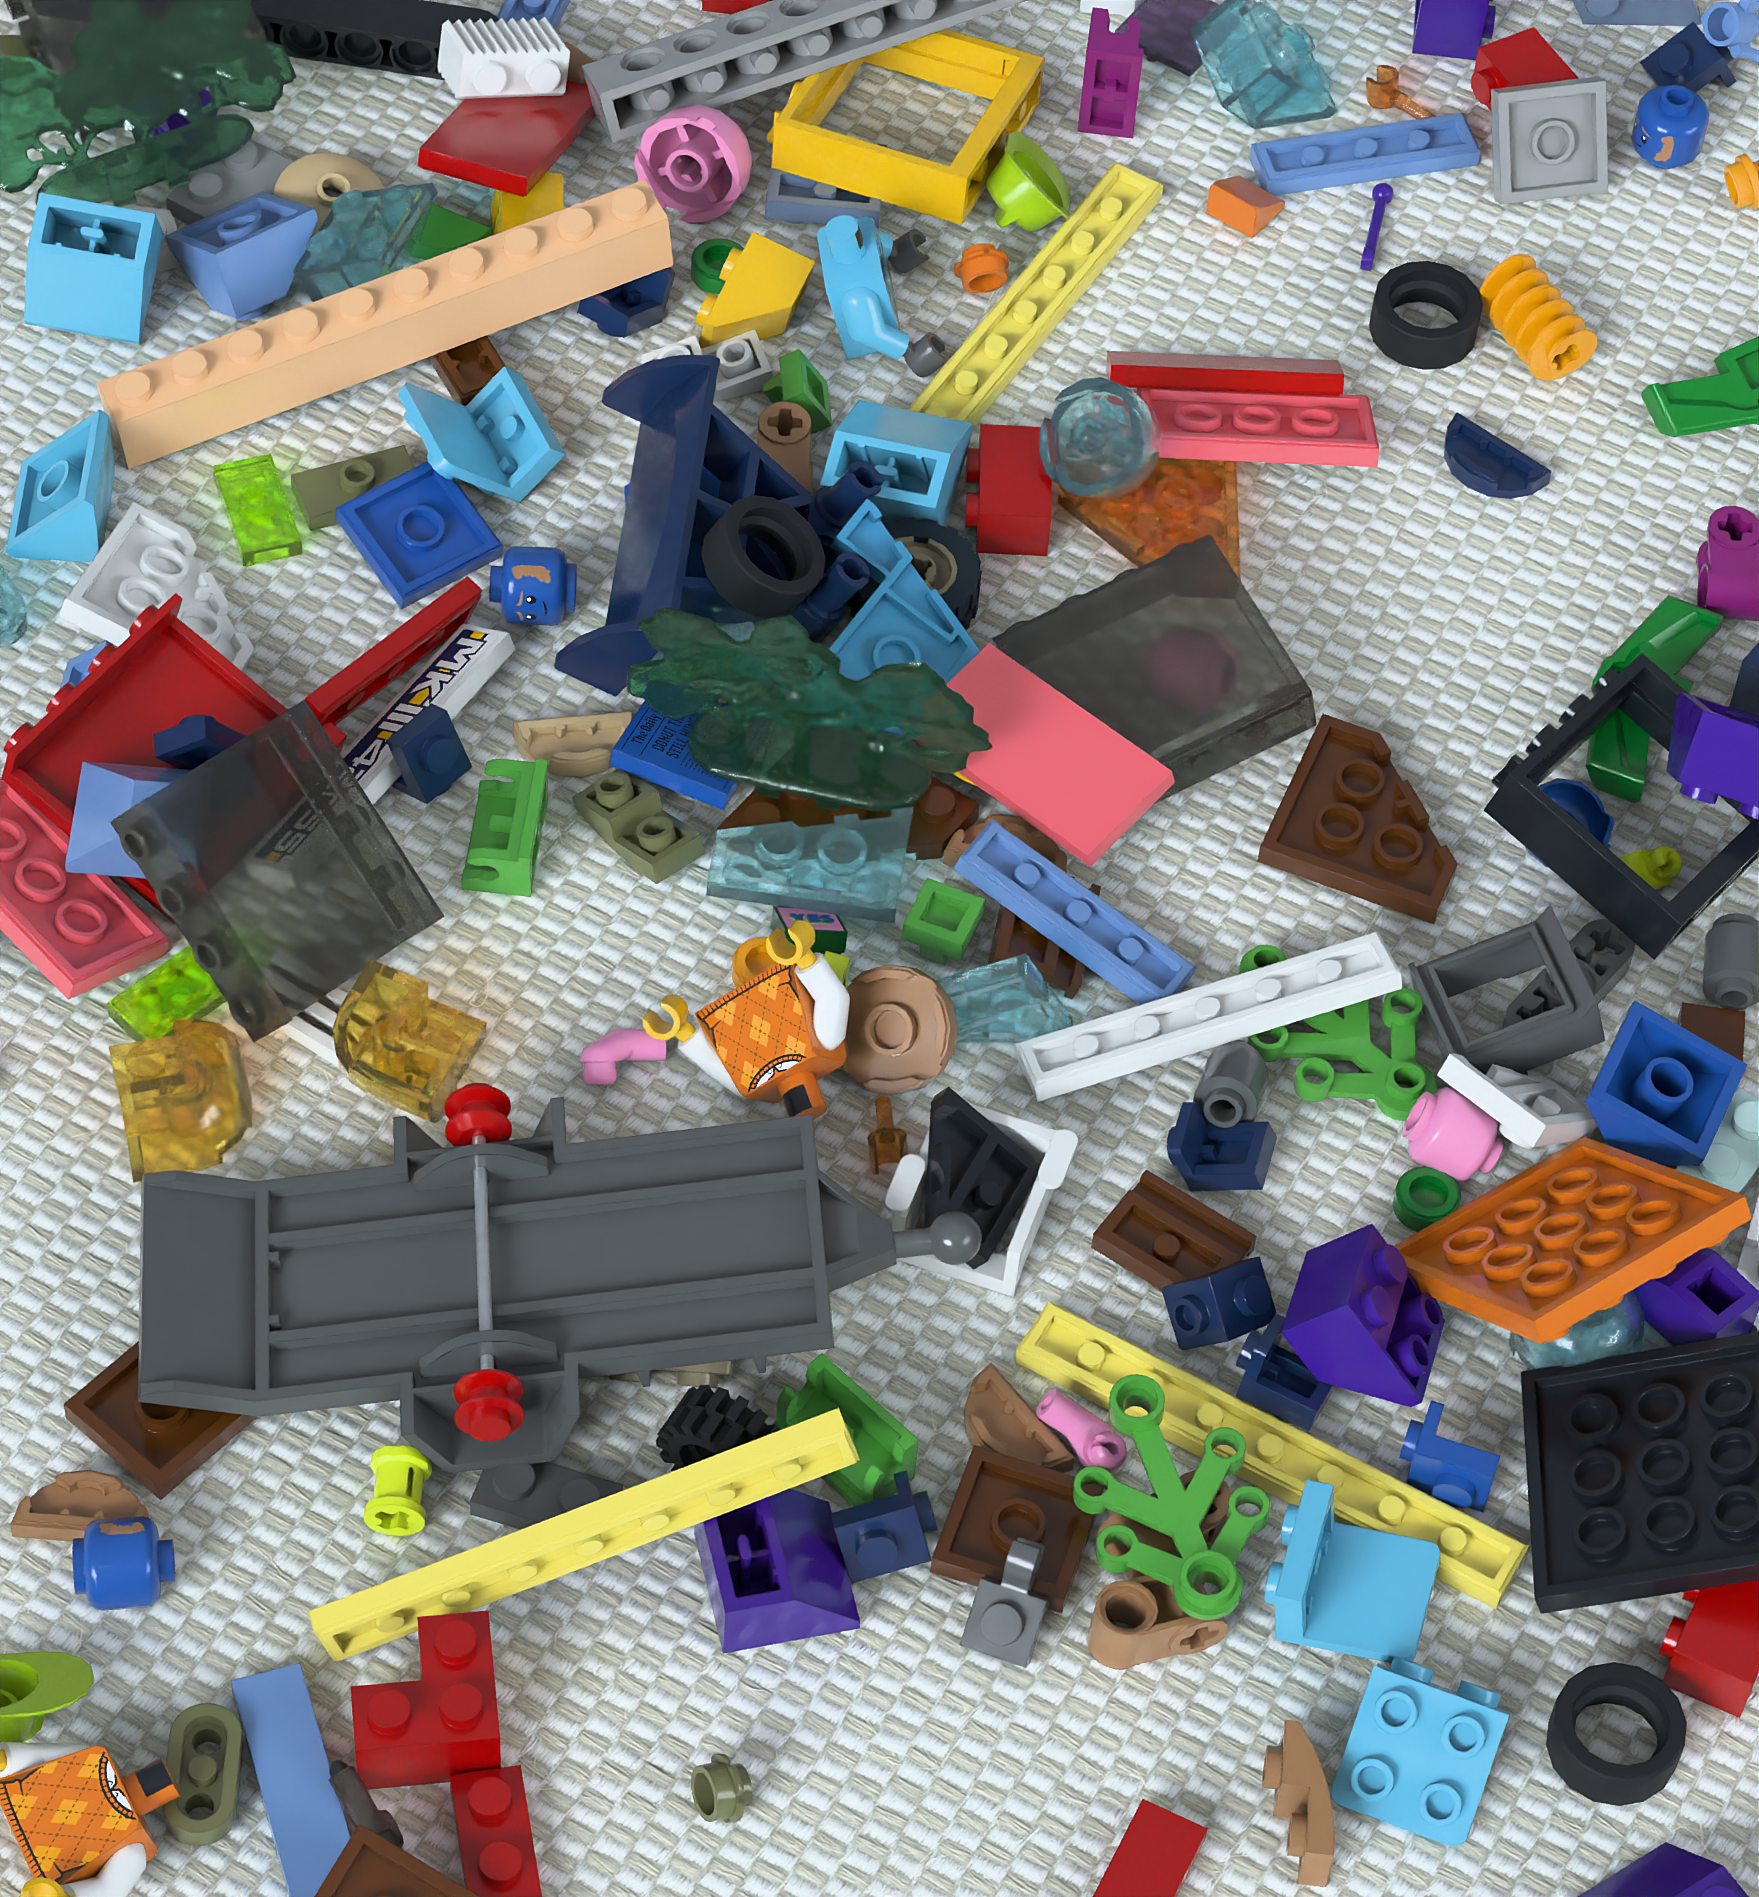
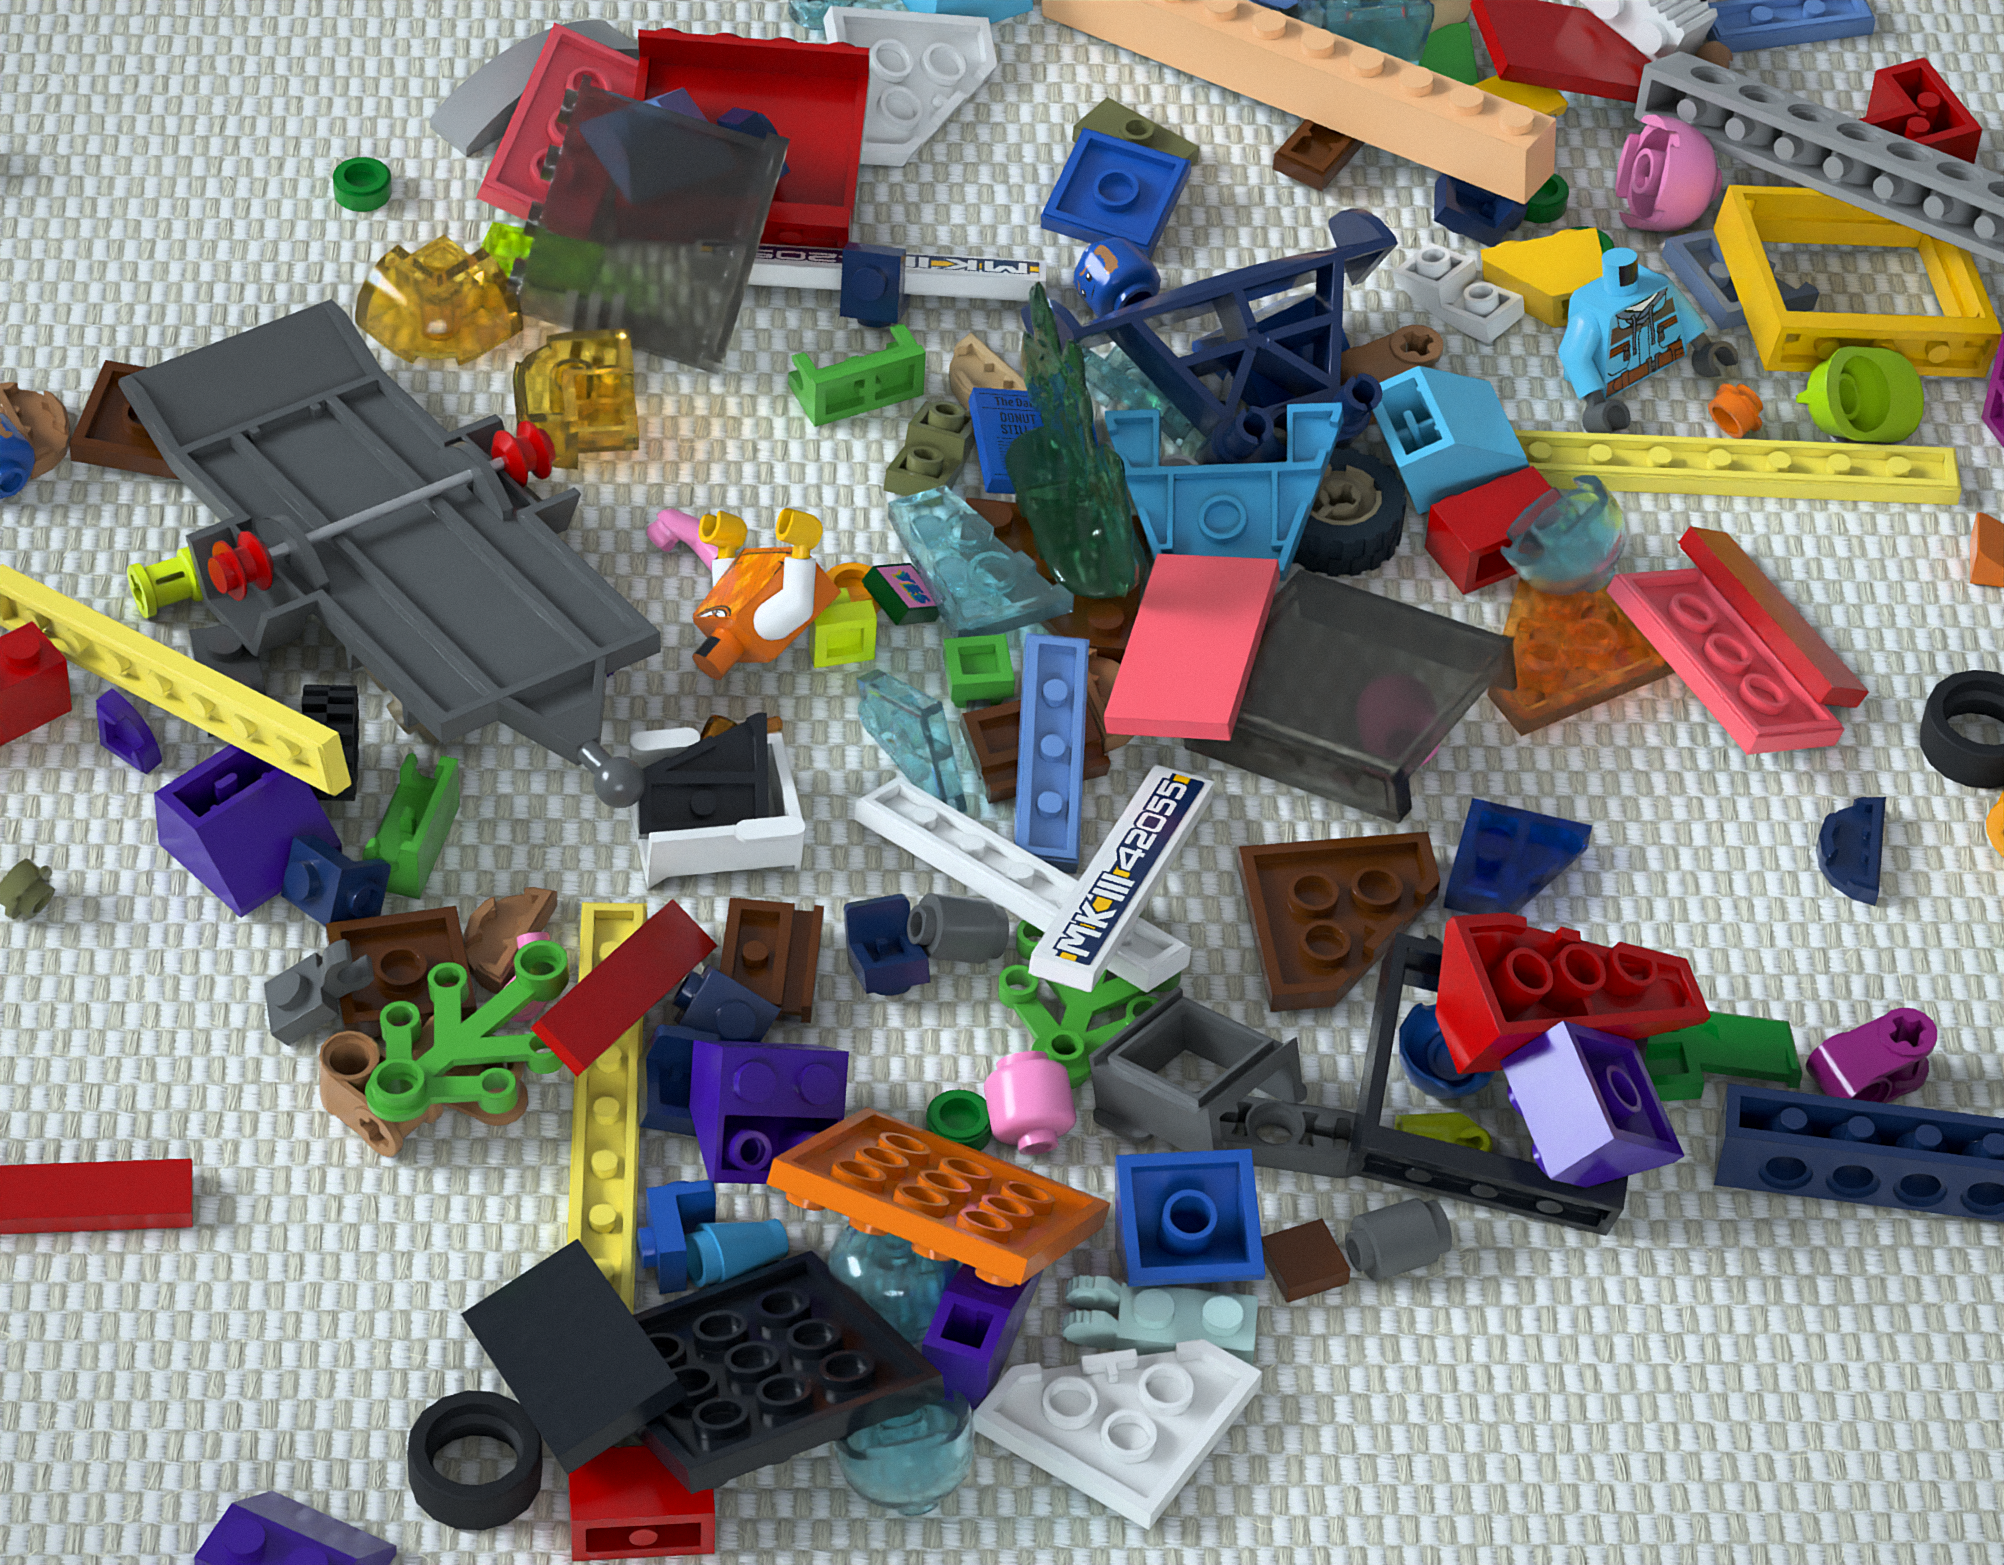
camera: 60 degrees right, 5 degrees down
clear neon green plate [213,453,302,567] -> none
red tile [289,576,482,745] -> none
medium azure bracket [397,366,566,503] -> none
black tyre [701,495,825,619] -> none
bright green tile [763,349,832,434] -> none
medium nougat tile [841,965,958,1095] -> none
medium nougat slope [1262,1720,1335,1887] -> none
medium azure bracket [1265,1479,1440,1663] -> none
medium azure bracket [1331,1656,1511,1847] -> none
white wing [1437,1053,1597,1148] -> none
none -> dark purple tile [96,688,162,774]
none -> black tile [461,1238,688,1475]
none -> red slope [530,899,718,1077]
none -> dark azure cone [684,1218,789,1287]
none -> tile [1028,764,1215,992]
none -> red wedge [1435,912,1711,1074]
none -> clear blue wing [1443,798,1593,915]

